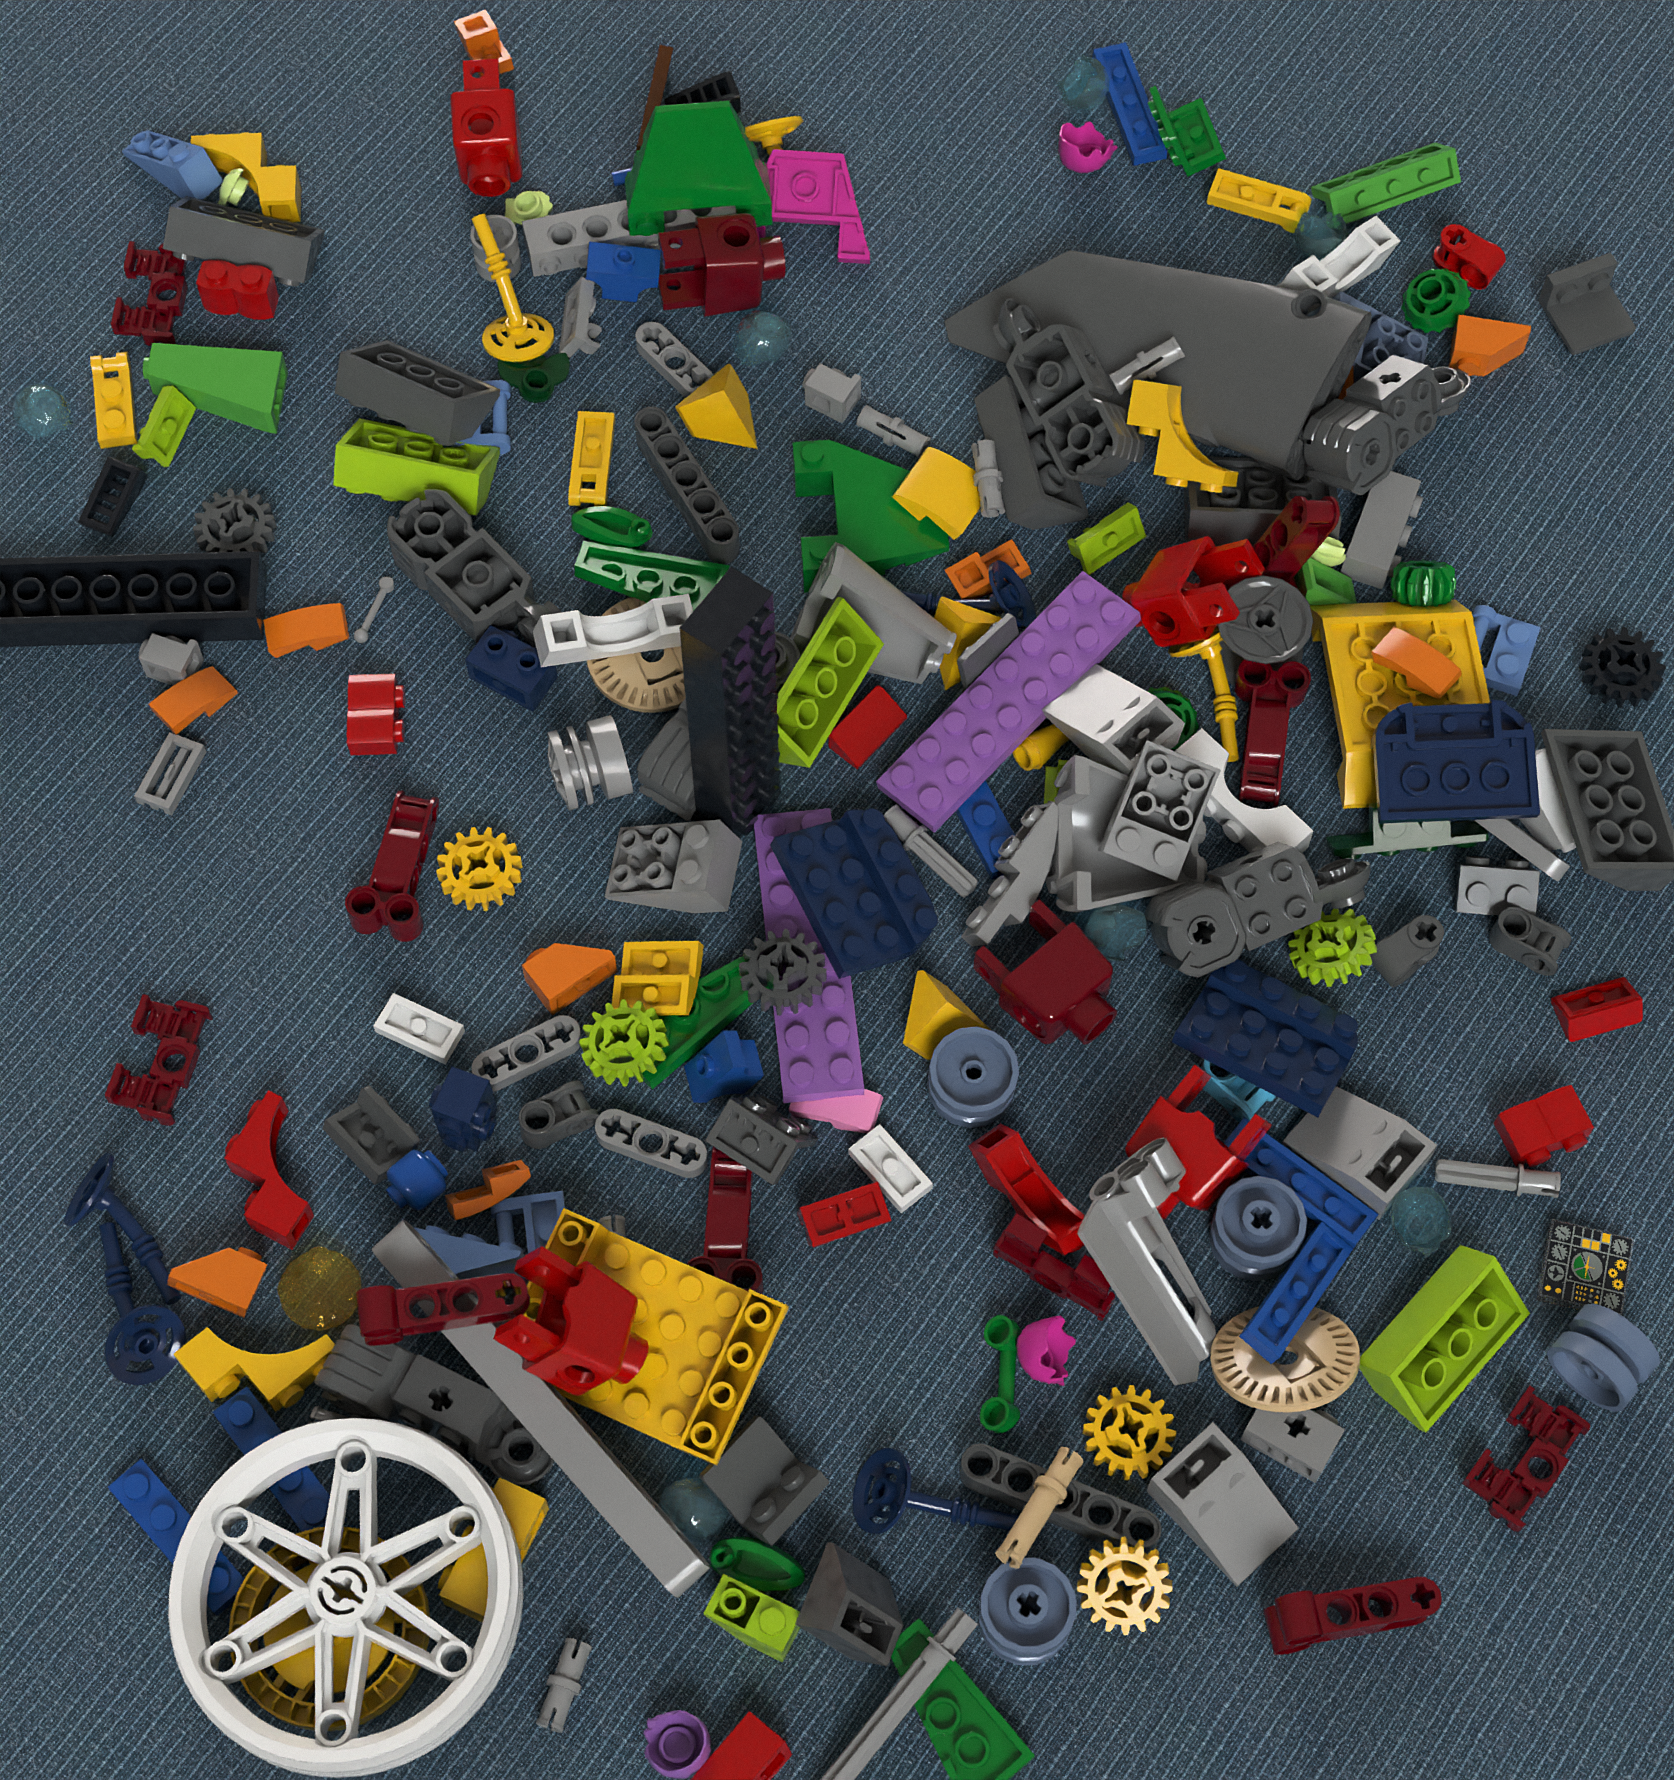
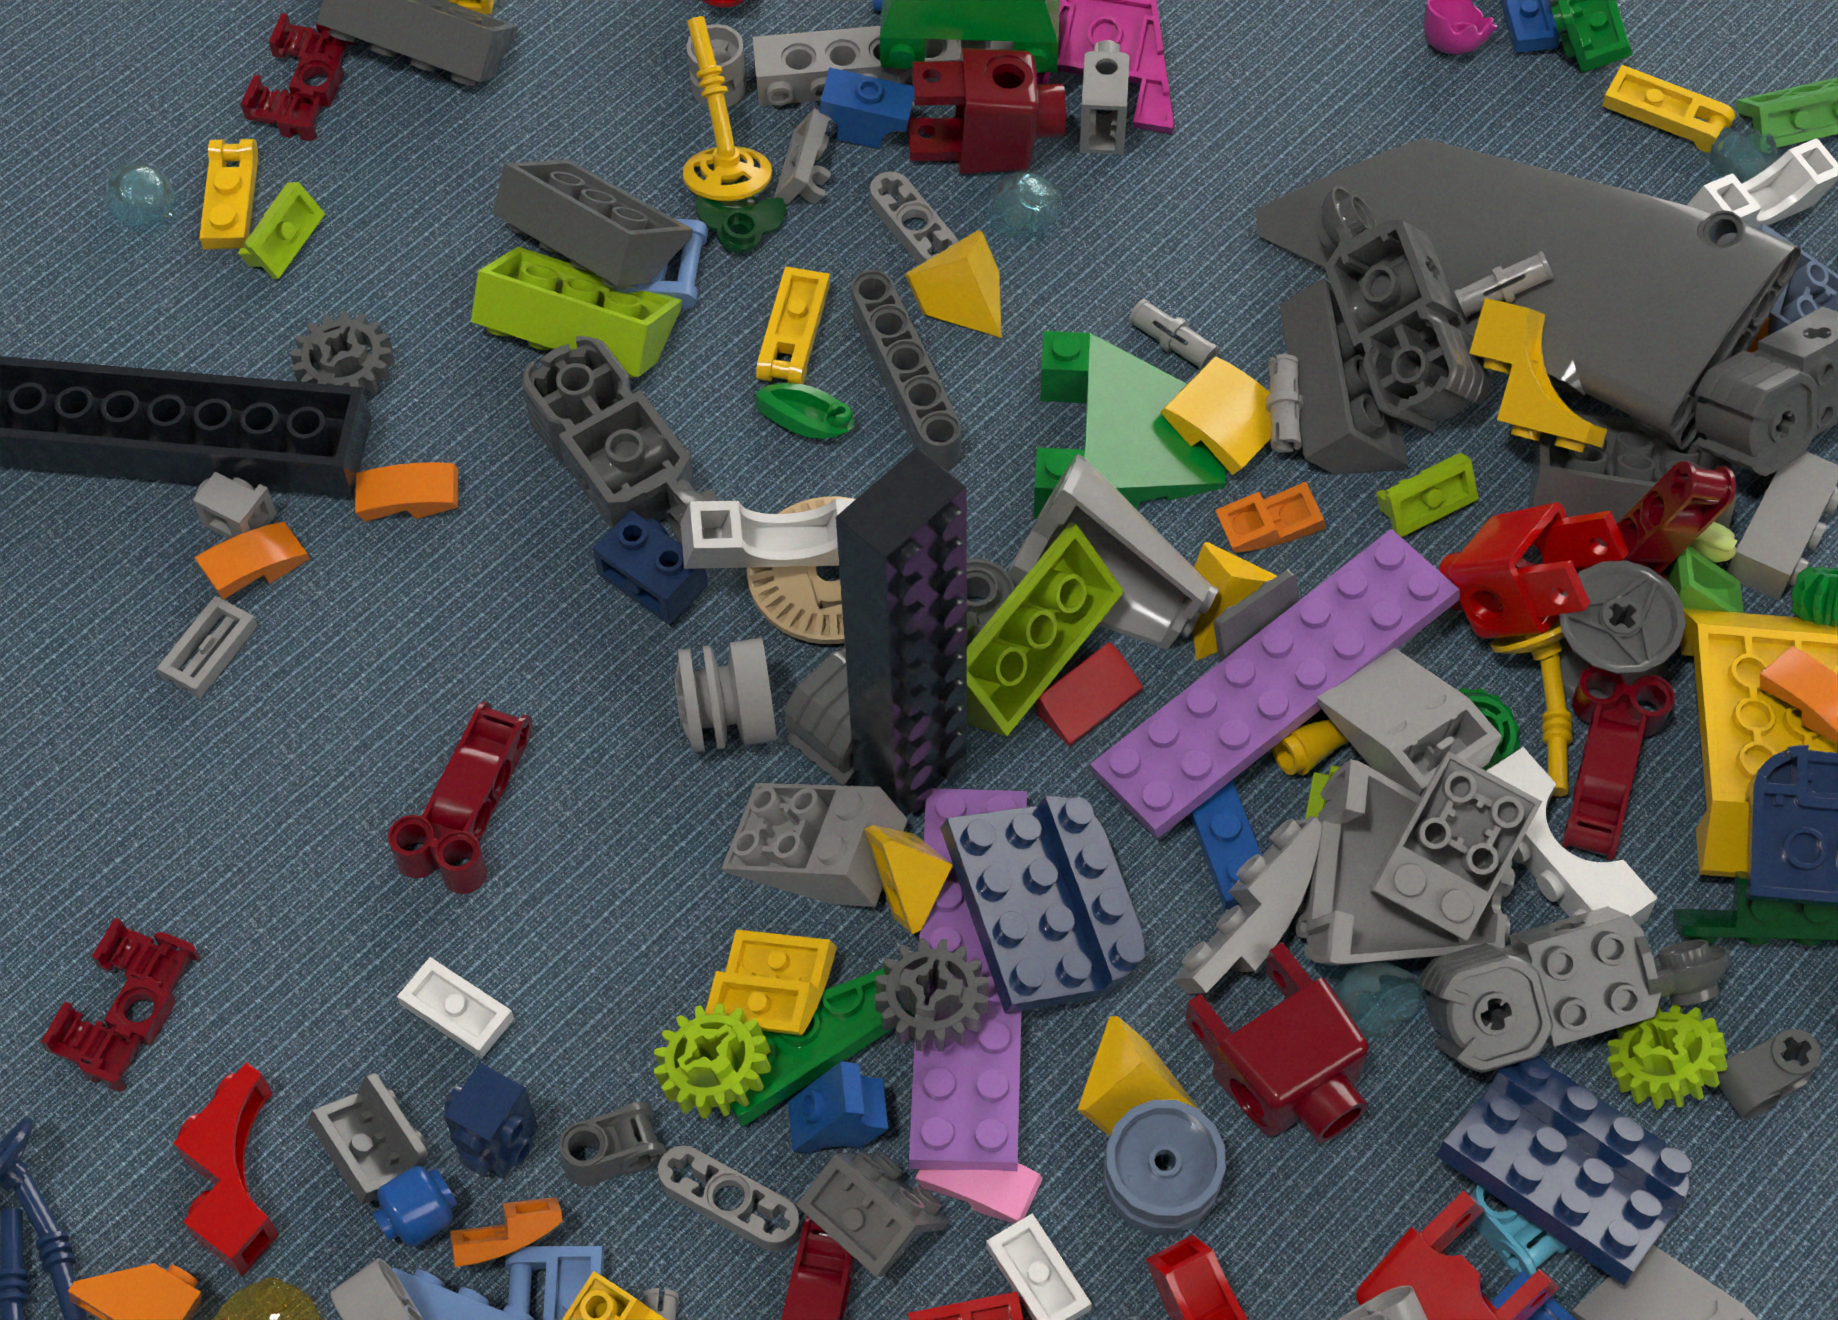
camera: 10 degrees right, 5 degrees down
black slope [78,456,148,537] -> none
bright green slope [143,343,288,433] -> none
red brick [196,260,279,320] -> none
red brick [347,673,406,755] -> none
light grey hinge [354,576,395,643] -> none
yellow gear [436,827,523,911] -> none
light grey beam [472,1015,582,1092] -> none
yellowish green animal [505,191,553,225] -> none
orange slope [522,943,617,1016] -> none
green wing [574,541,730,611] -> none
light grey brick [802,363,861,423] -> none
light grey axle [884,804,978,897] -> none
dark blue dish [900,560,1036,630] -> none
none -> yellow slope [864,825,953,934]
none -> light grey torso [1080,40,1129,155]

